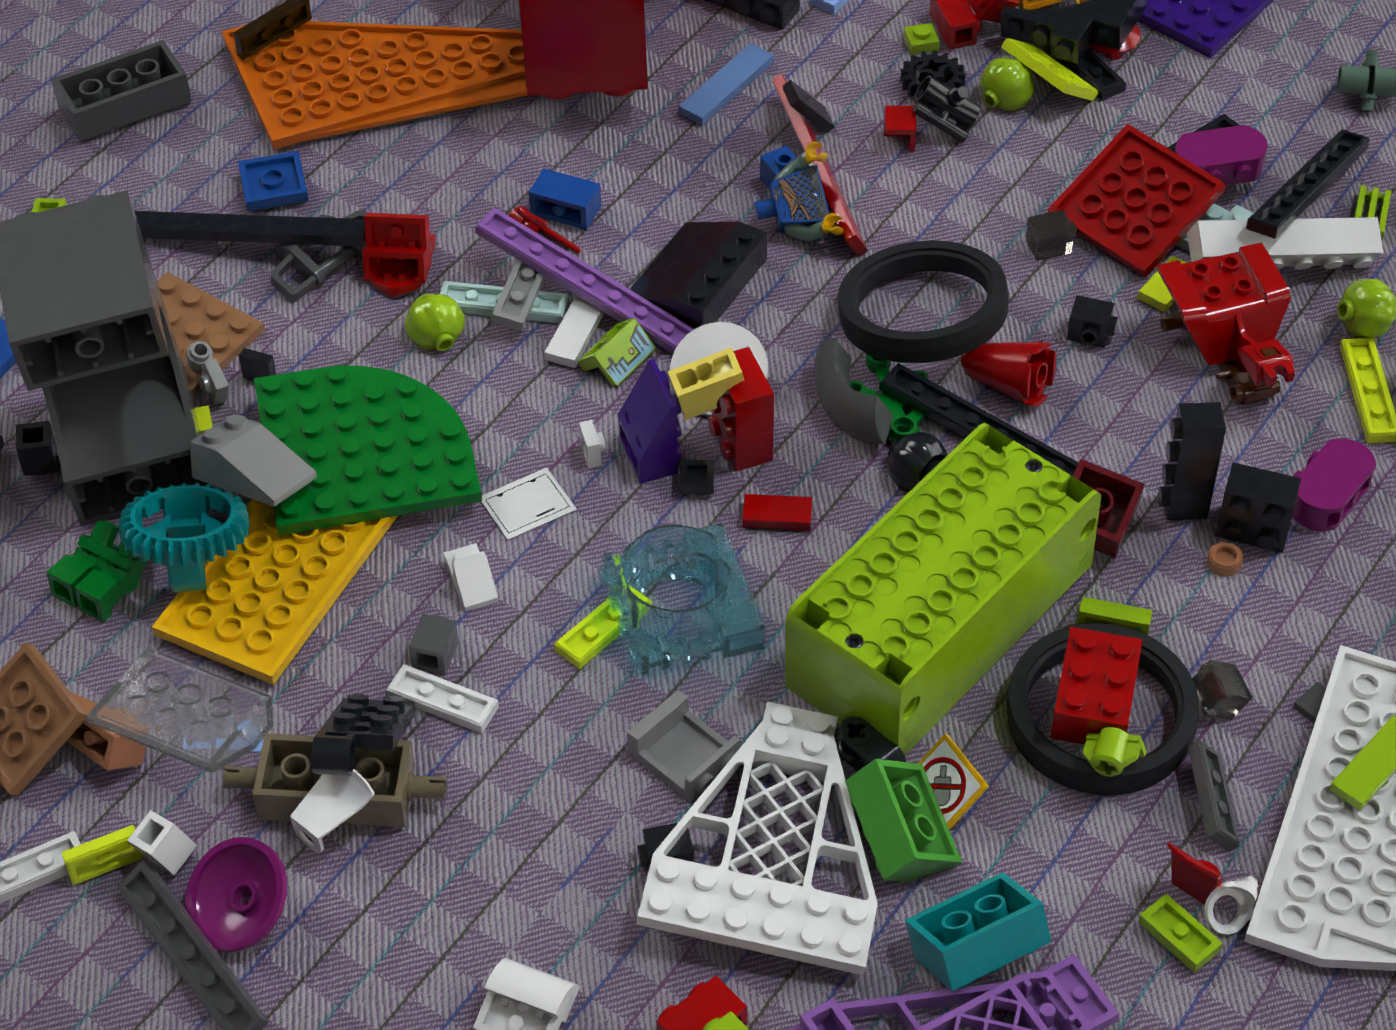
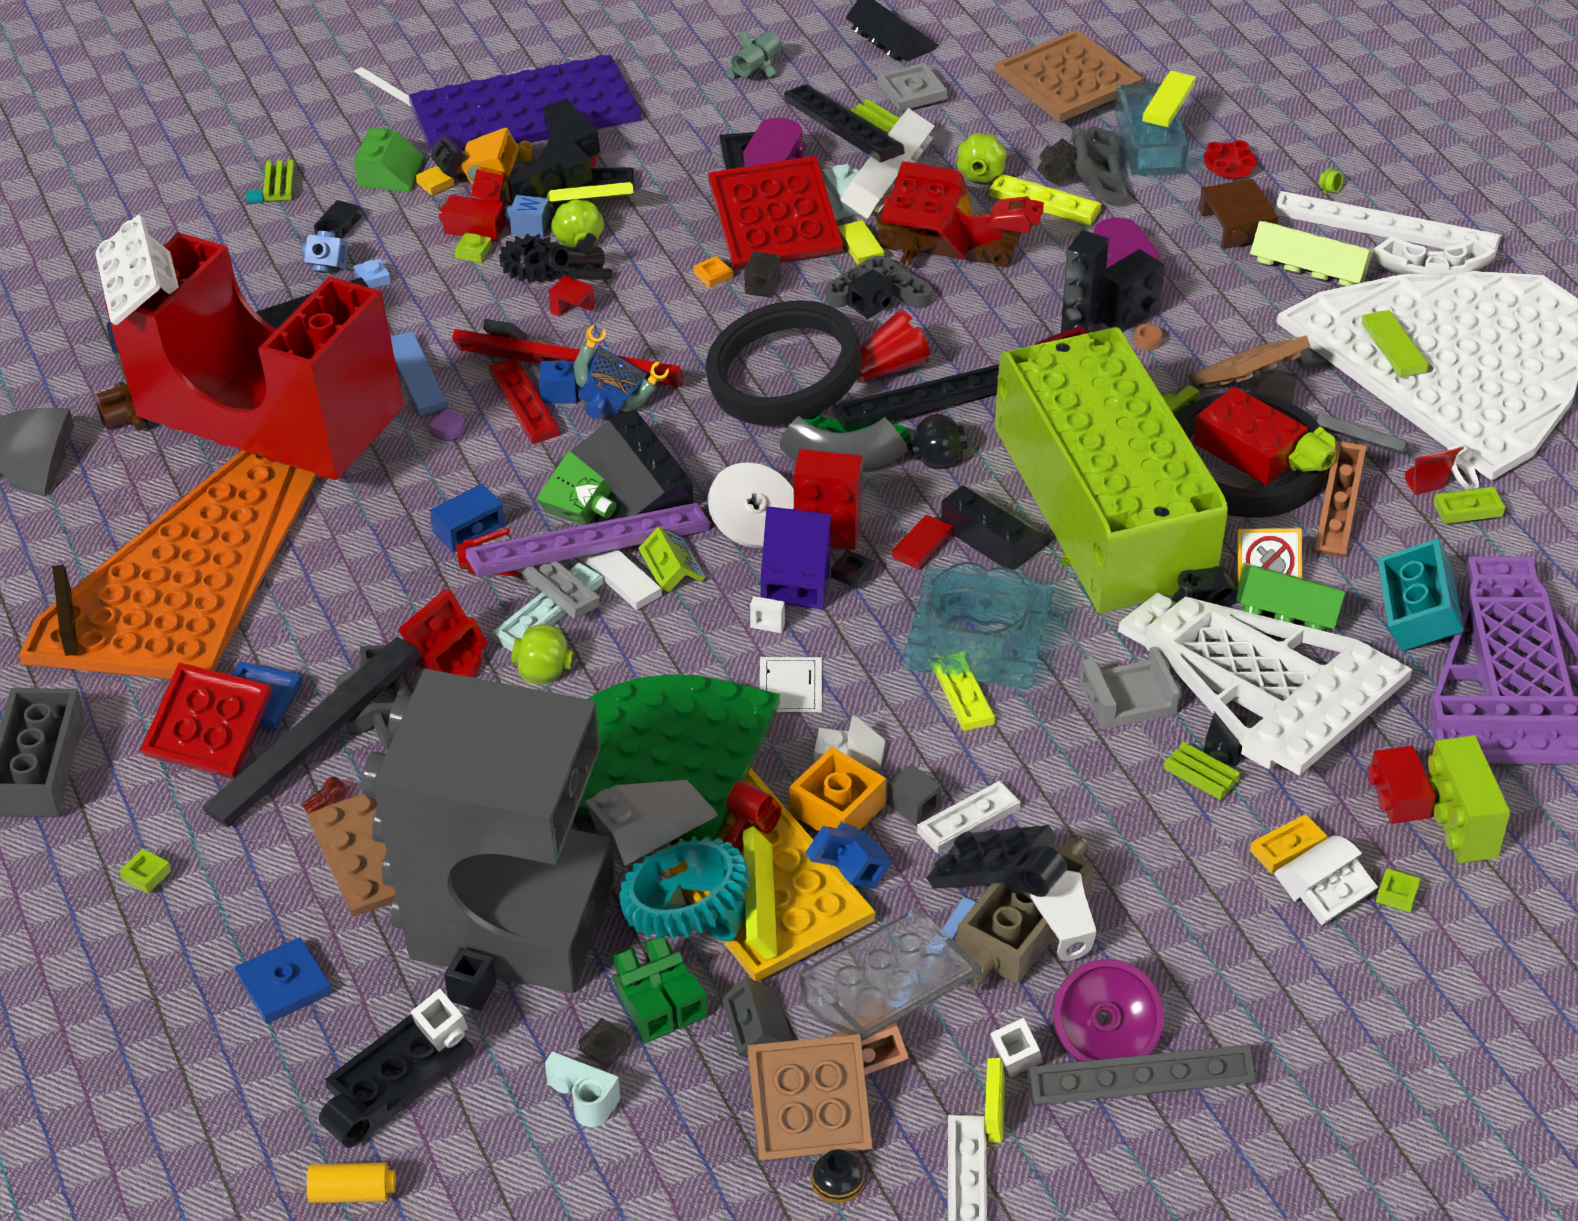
camera: 60 degrees left, 5 degrees down
light yellow arch [668,347,744,420] -> none
none -> red plate [140,662,273,779]
none -> clear red arm [301,777,346,814]
none -> medium lavender tile [428,409,465,440]
none -> red tile [489,358,560,444]
none -> medium blue brick [506,195,550,238]
none -> bright green torso [536,451,616,525]
none -> clear smoke plate [578,1018,631,1068]
none -> light orange tile [693,256,733,288]
none -> dark grey panel [722,977,792,1059]
none -> red beam [723,780,782,853]
none -> neon yellow tile [743,826,777,960]
none -> light orange brick [789,747,886,832]
none -> blue brick [805,822,893,889]
none -> dark grey beam [826,256,932,308]
none -> black slope [941,485,1052,572]
none -> lime tile [1164,741,1240,800]
none -> medium nougat plate [1188,335,1311,388]
none -> yellow plate [1250,814,1328,874]
none -> nougat slope [1314,441,1367,557]

